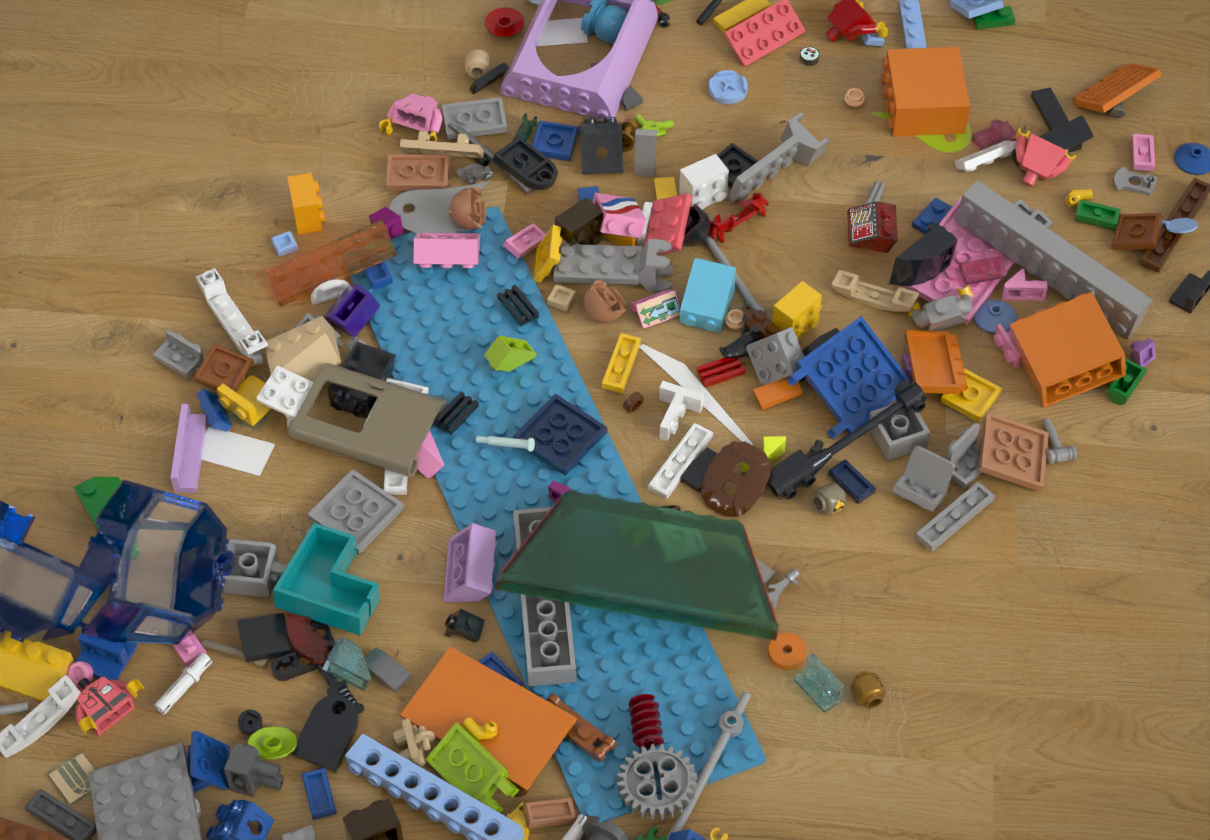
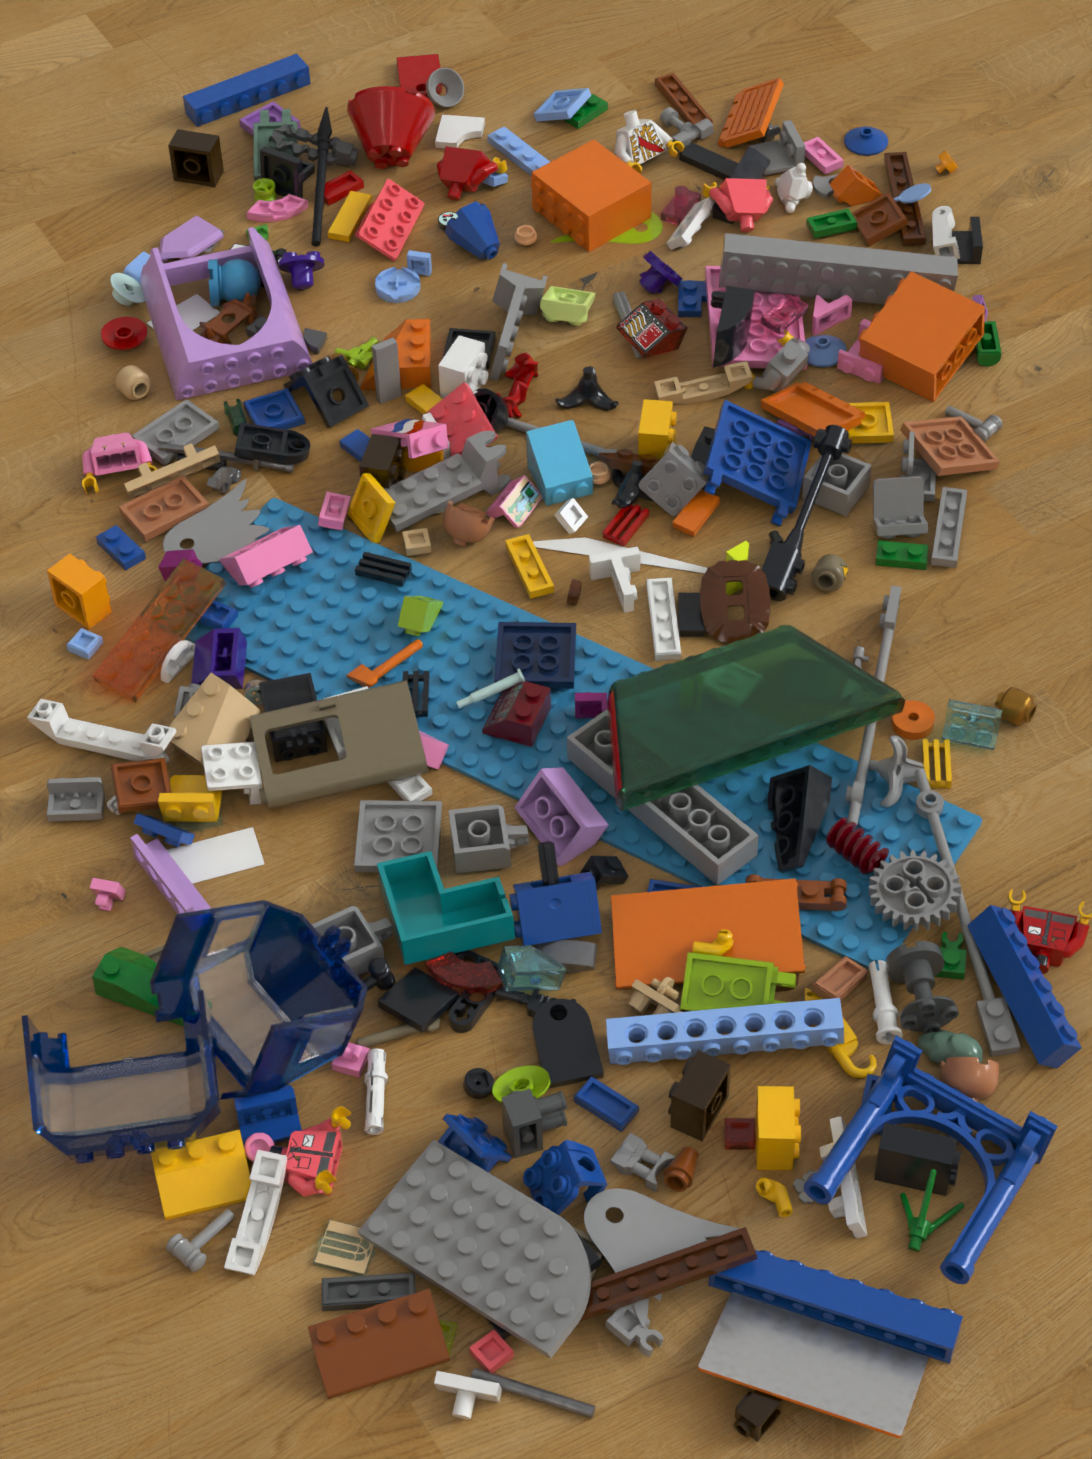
camera: 35 degrees left, 5 degrees down
nougat cylinder [448,187,486,230] -> none
black tile [470,62,509,95] -> none
dark blue tile [828,459,876,504] -> none
yellow arm [1065,189,1093,207] -> none
none -> bright pink tile [90,878,126,911]
none -> blue plate [96,525,146,571]
none -> dark orange piece [199,293,257,345]
none -> dark purple plate [278,251,325,290]
none -> black piece [332,958,395,1013]
none -> orange piece [346,639,423,688]
none -> orange wedge [360,319,431,390]
none -> light blue tile [407,250,432,276]
none -> blue cone [445,201,500,260]
none -> light grey hinge [448,804,529,874]
none -> dark red slope [482,681,551,747]
none -> blue piece [509,841,602,946]
none -> yellowish green slope [540,286,596,326]
none -> white plate [554,498,588,534]
none -> black piece [555,366,619,411]
none -> torso [614,110,684,173]
none -> dark purple plate [639,251,683,294]
none -> dark orange tile [655,73,713,125]
none -> light grey bar [660,107,713,152]
none -> light grey bracket [750,120,805,175]
none -> black wedge [767,765,832,873]
none -> white rock [775,163,812,213]
none -> orange slope [829,165,883,206]
none -> light grey bar [845,585,901,828]
none -> light grey piece [868,735,924,808]
none -> green plate [876,540,929,570]
none -> yellow tile [922,739,952,788]
none -> white leg [932,206,960,259]

